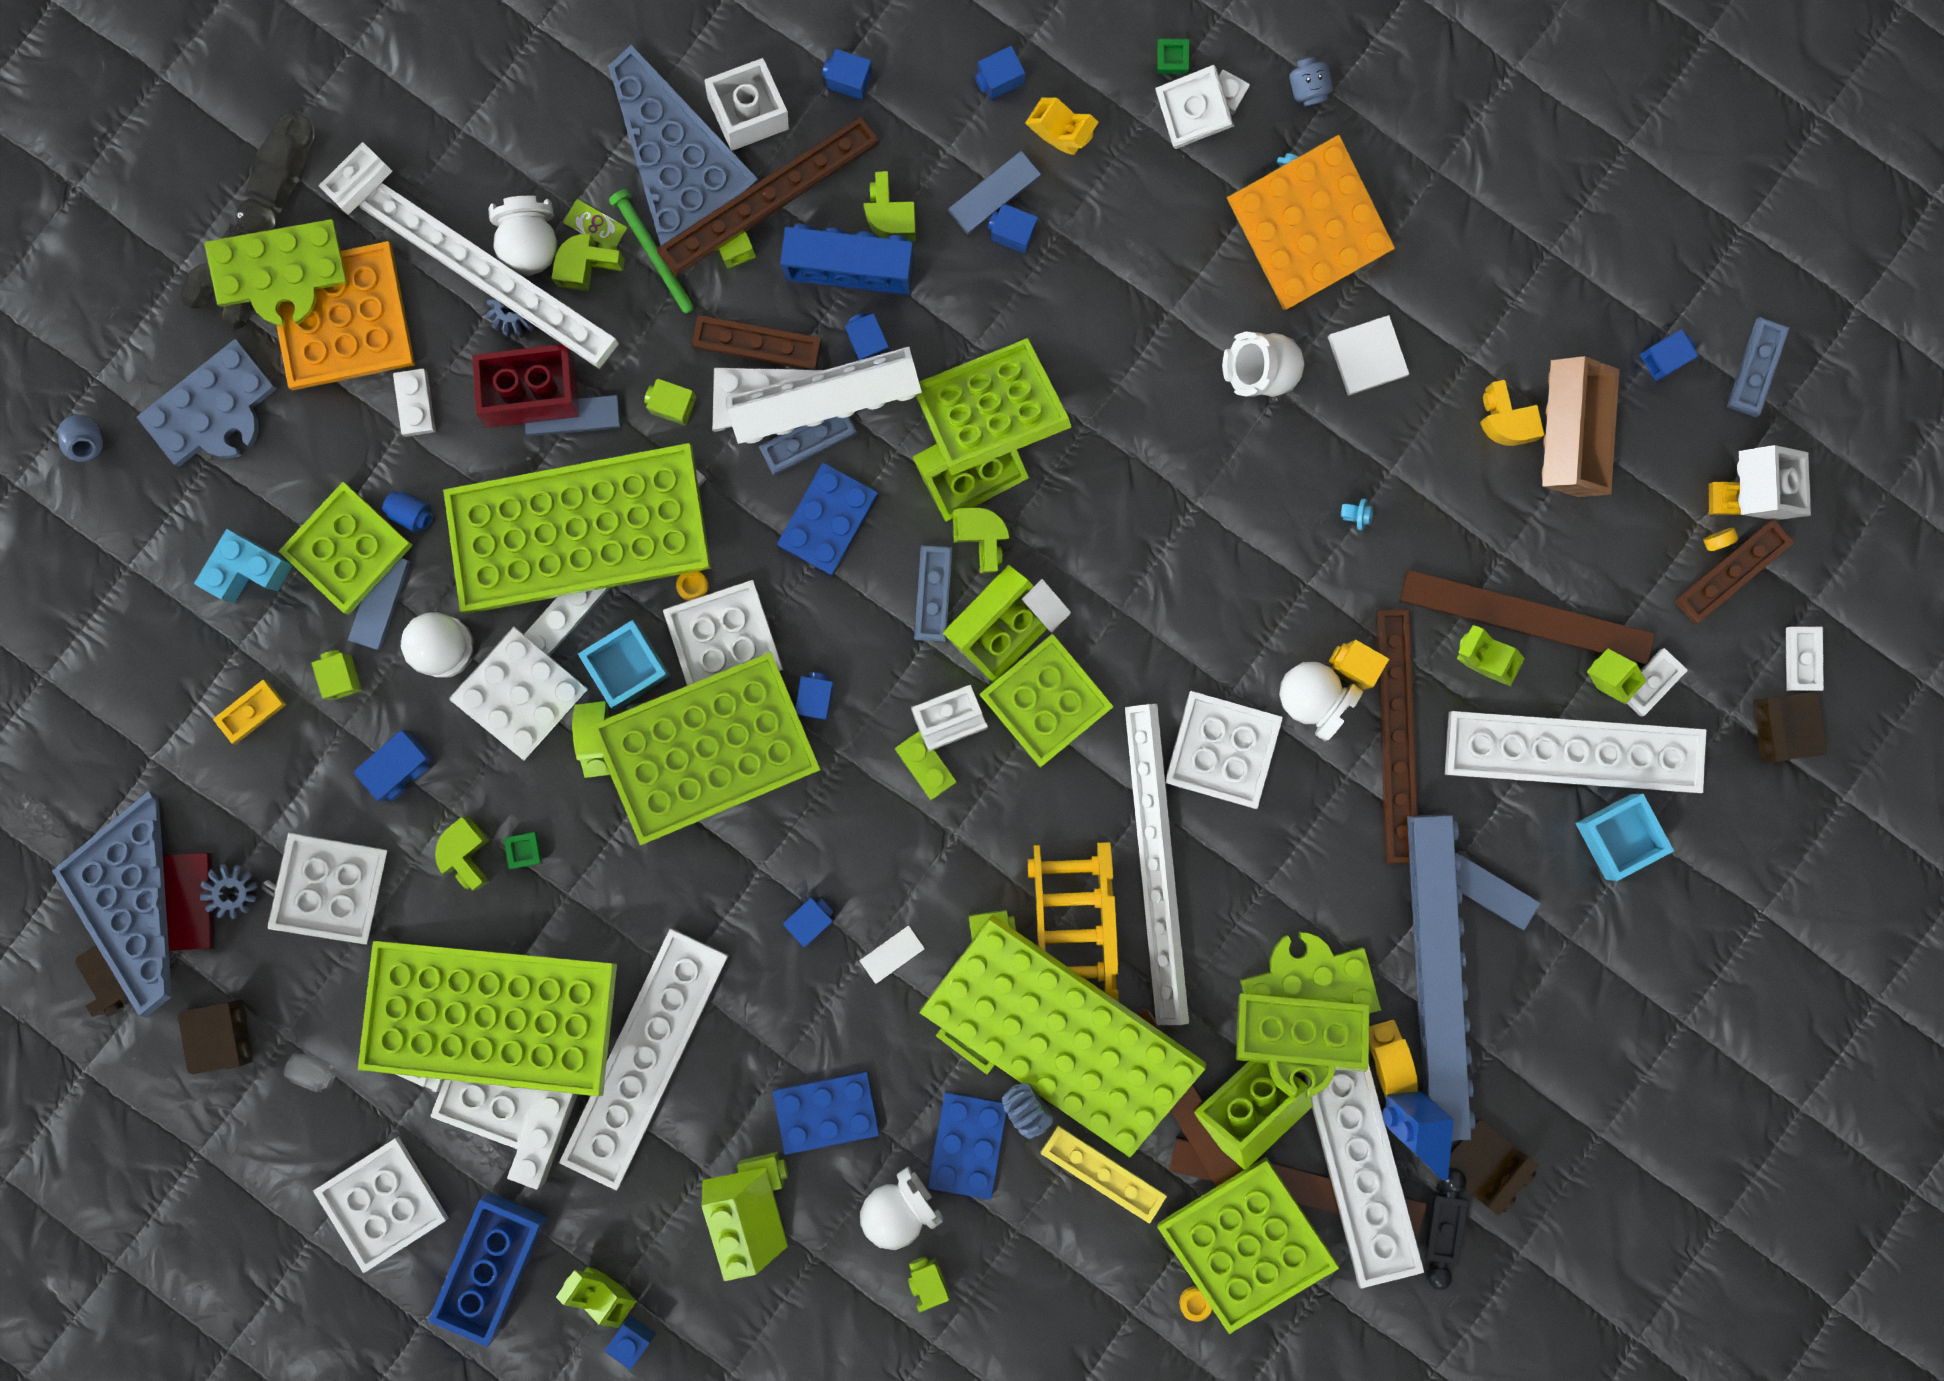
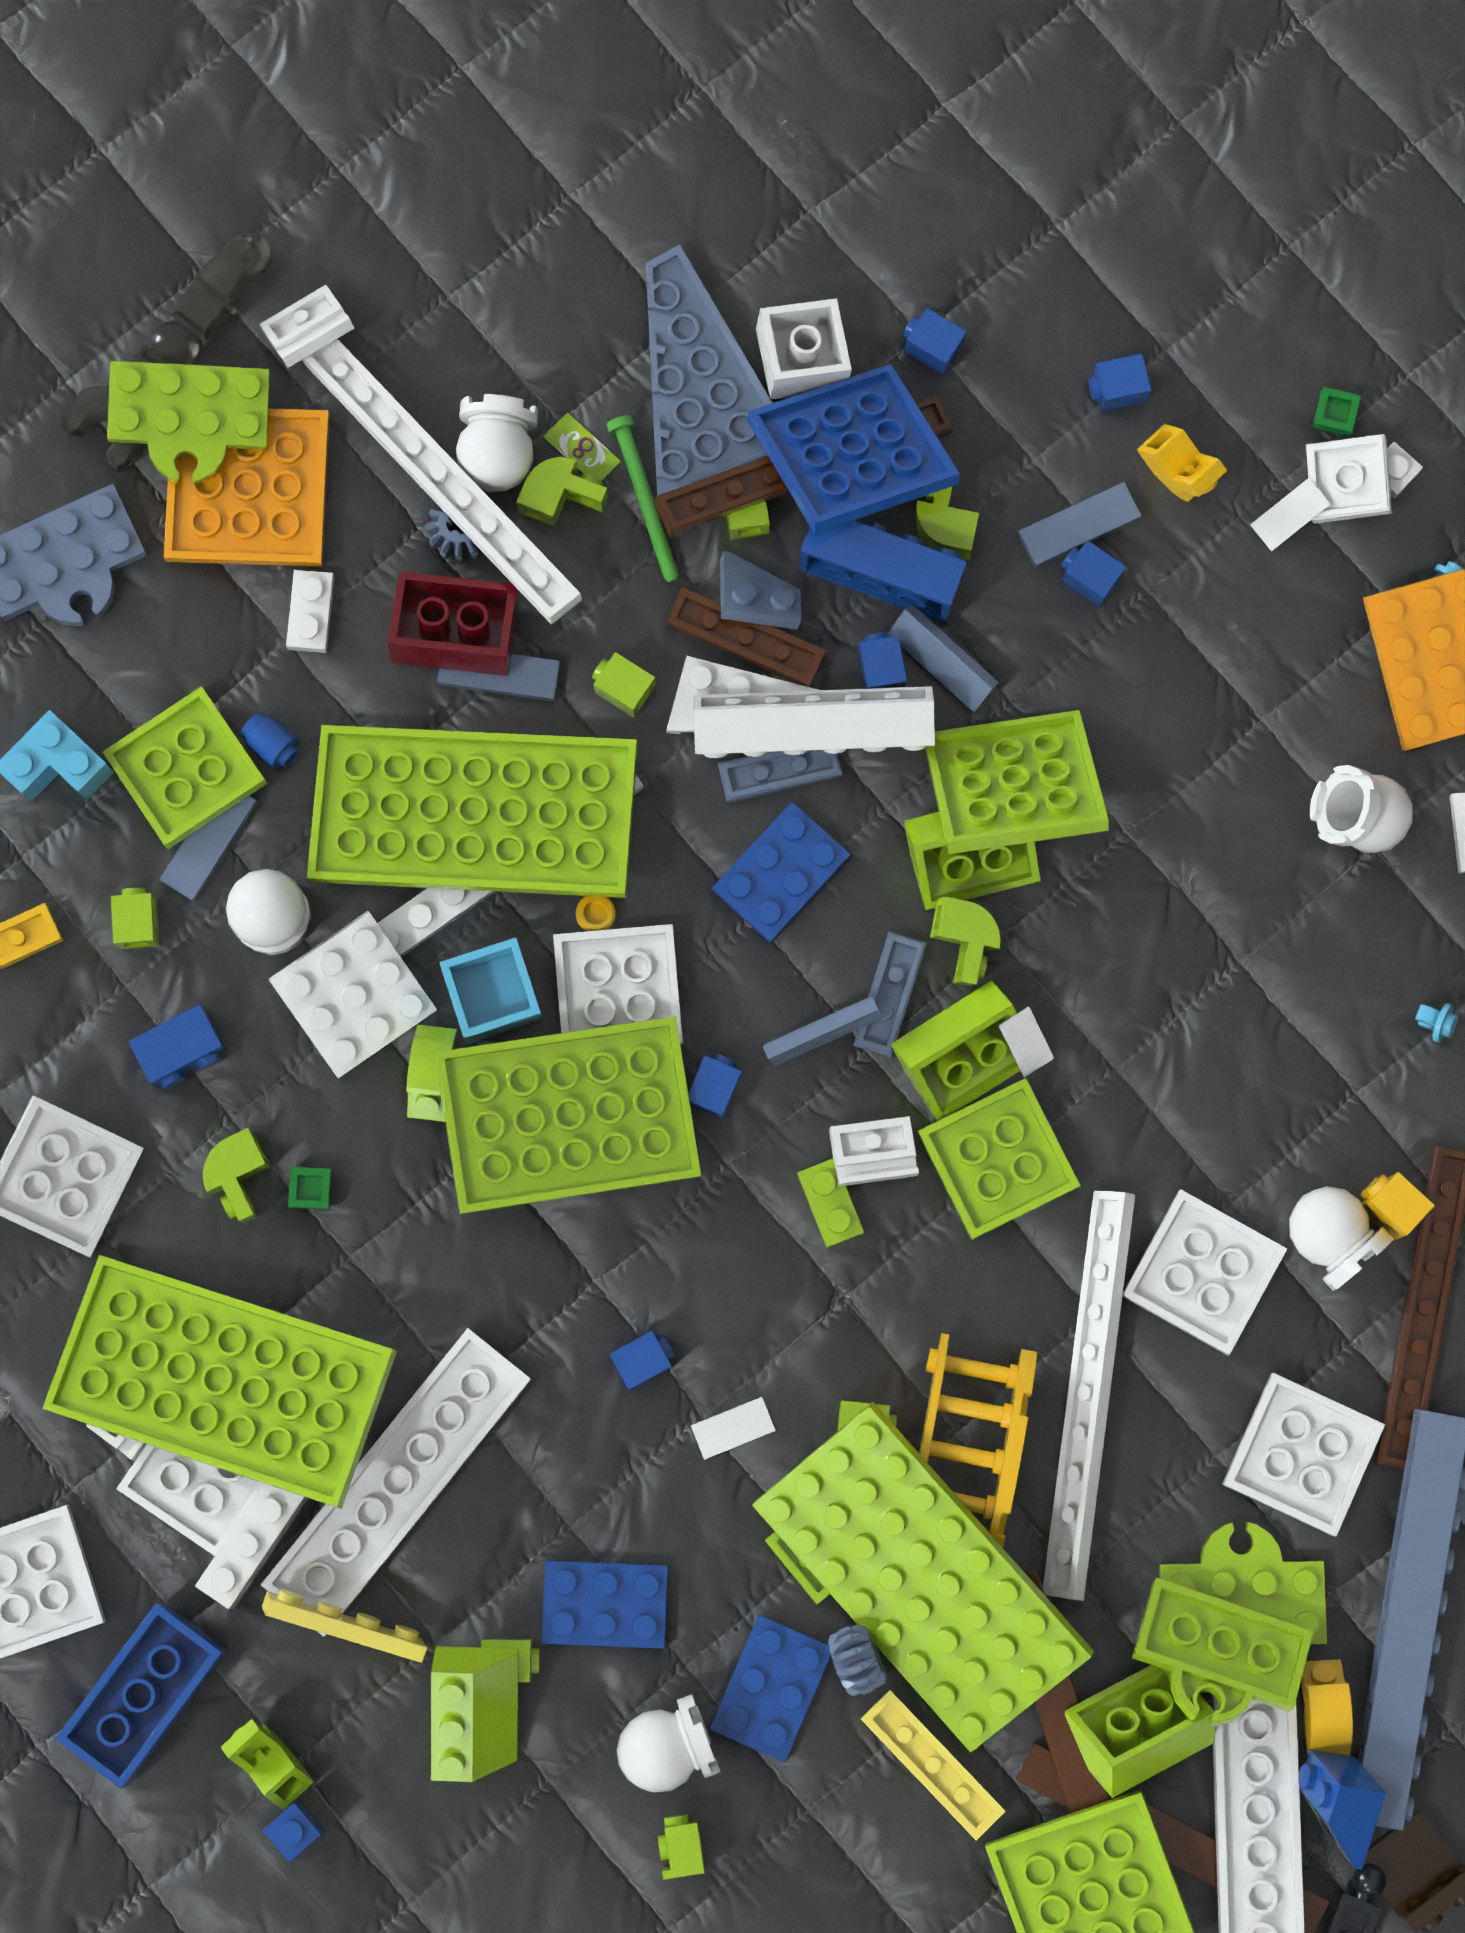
camera: 10 degrees right, 5 degrees down
none -> light yellow plate [262,1589,427,1663]
none -> sand blue wing [720,551,801,630]
none -> blue plate [748,364,960,534]
none -> sand blue tile [763,997,884,1066]
none -> sand blue tile [888,604,999,712]
none -> white plate [1222,1373,1385,1537]
none -> white sticker [1250,478,1331,551]

